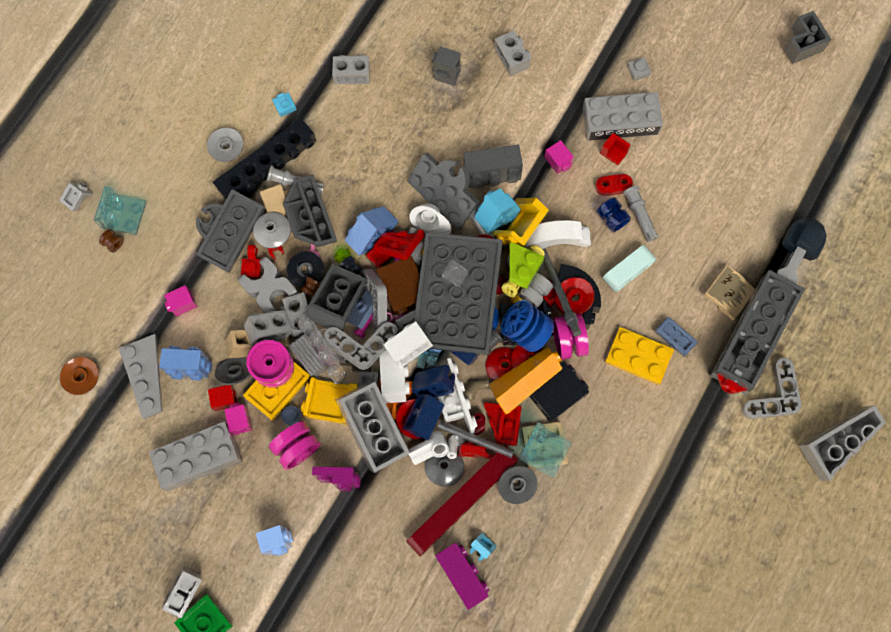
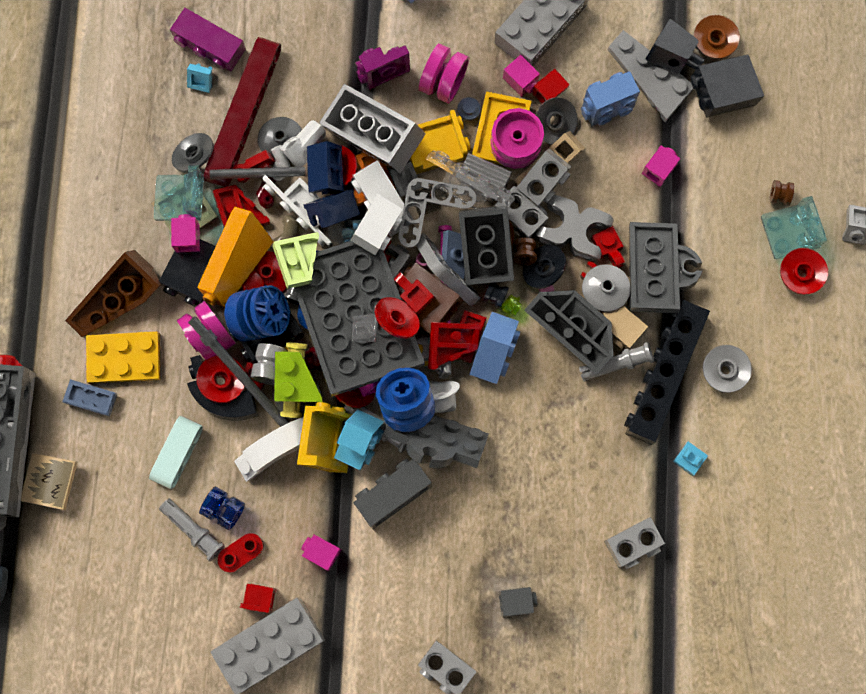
camera: 150 degrees right, 5 degrees up
none -> reddish brown wedge [65,250,161,337]
none -> dark pink brick [171,214,200,252]
none -> yellowish green wing [273,232,319,289]
none -> red dish [374,297,420,339]
none -> blue wheel [376,368,435,432]
none -> red plate [394,272,435,314]
none -> black torso [645,19,705,74]
none -> black brick [691,54,764,118]
none -> red dish [780,248,828,295]

